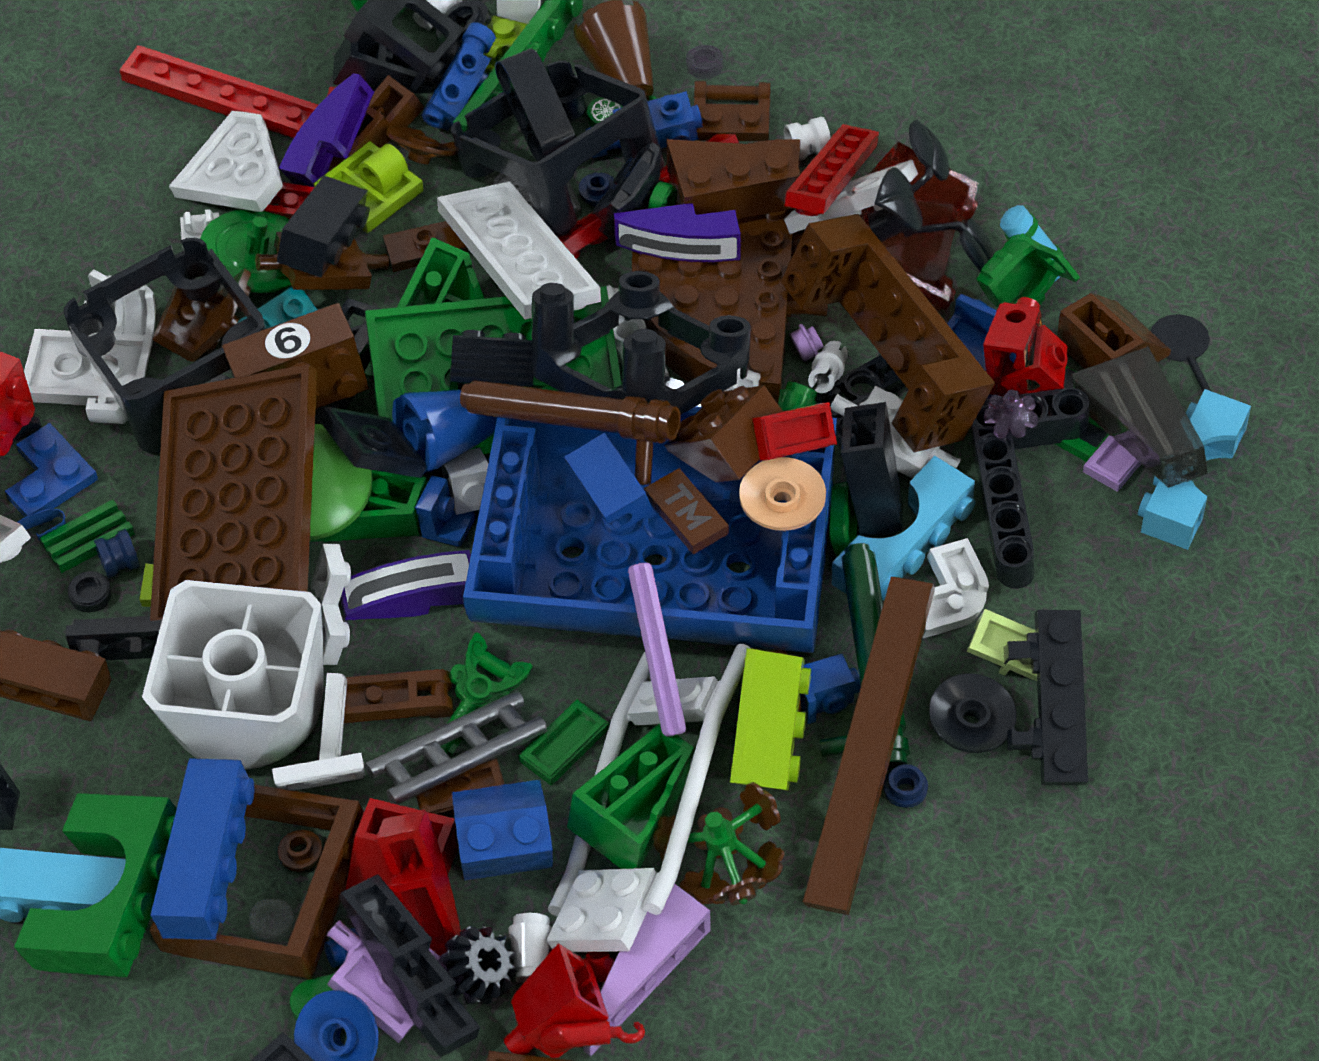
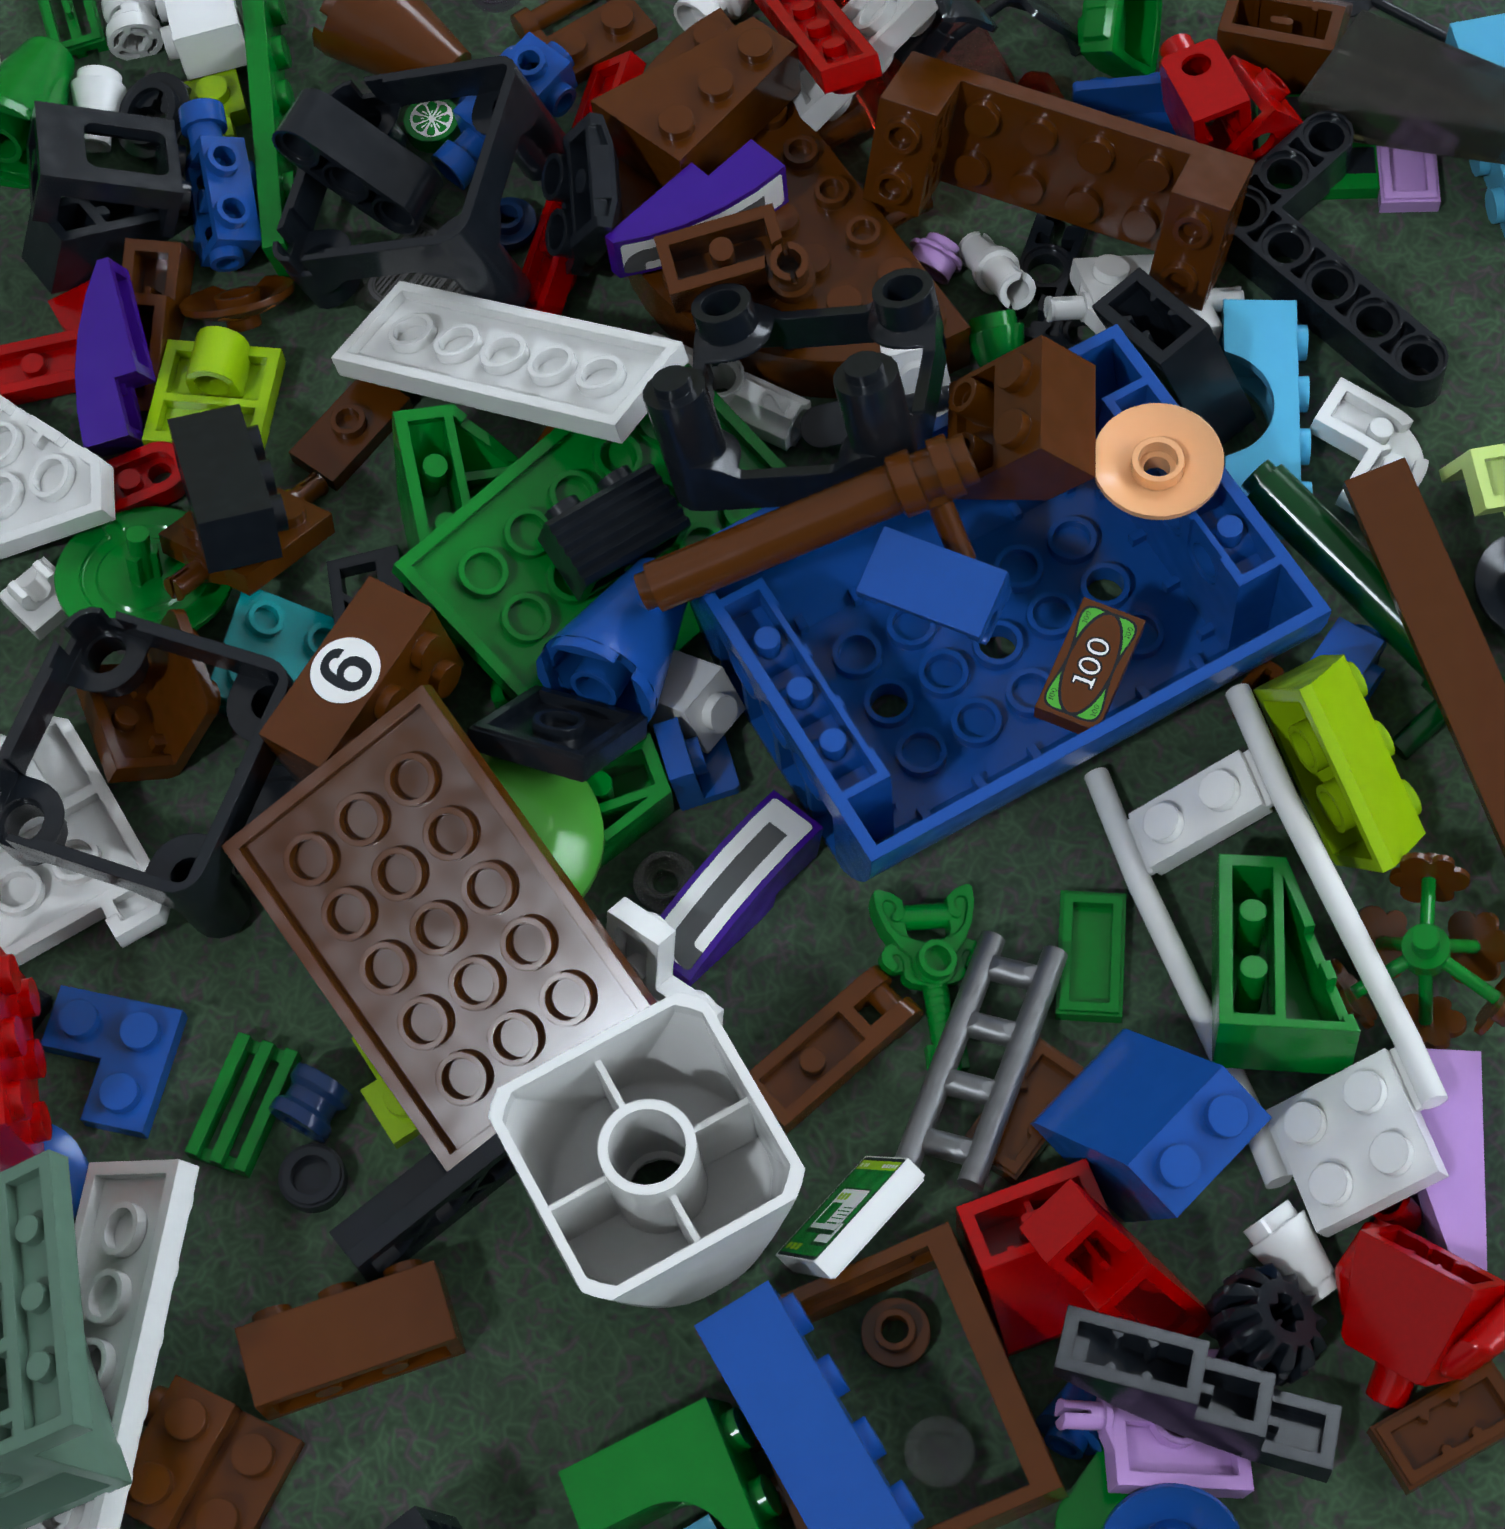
camera: 30 degrees left, 10 degrees up
blue piece [17,508,66,541] -> none
white tile [319,673,347,760] -> none
lavender axle [628,563,686,737] -> none
reddish brown tile [644,468,729,554] -> none
green tile [648,181,677,209] -> none
red tile [752,402,837,461] -> none
clear purple plant [983,390,1038,438] -> none
none -> reddish brown hinge [654,203,816,314]
none -> reddish brown tile [1033,597,1146,734]

